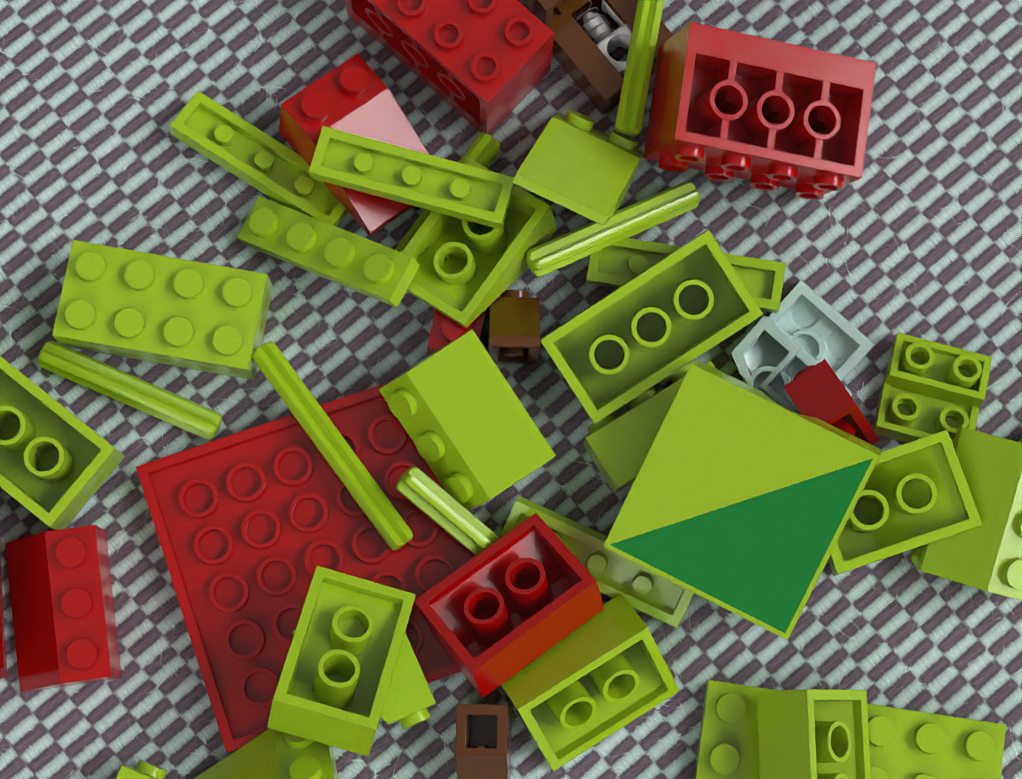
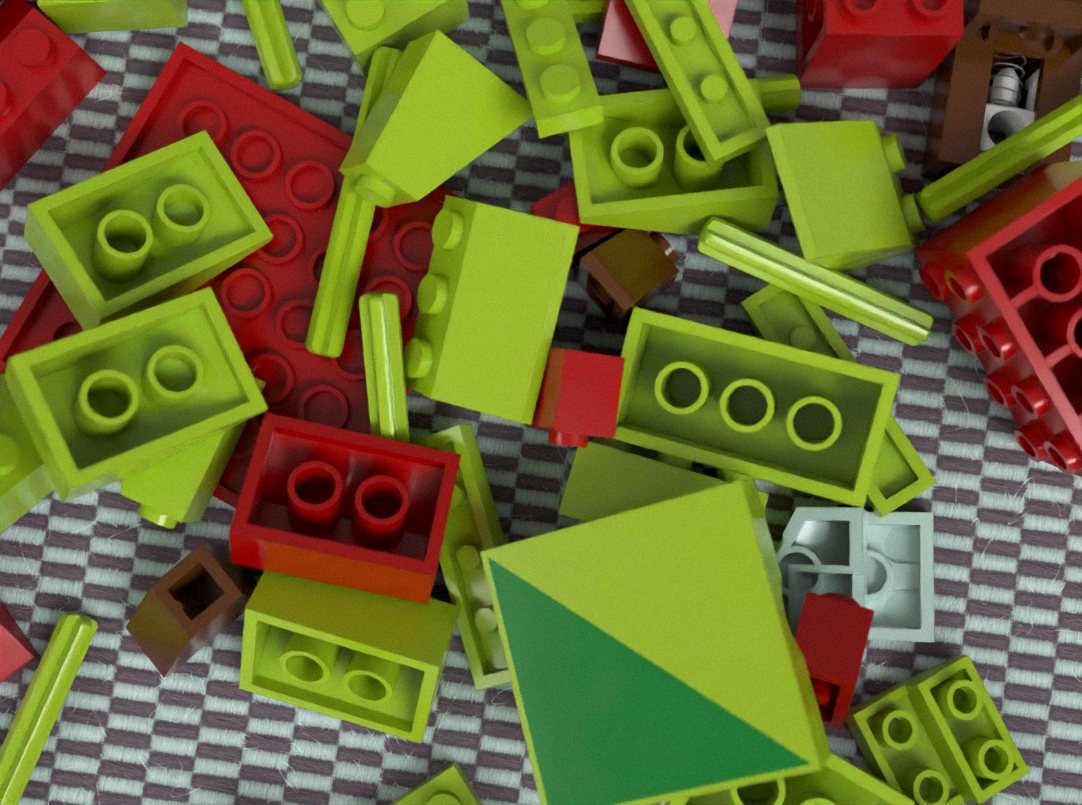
camera: 60 degrees right, 5 degrees up
none -> lime slope [24,130,274,331]
none -> lime slope [338,30,532,208]
none -> red slope [525,348,625,448]

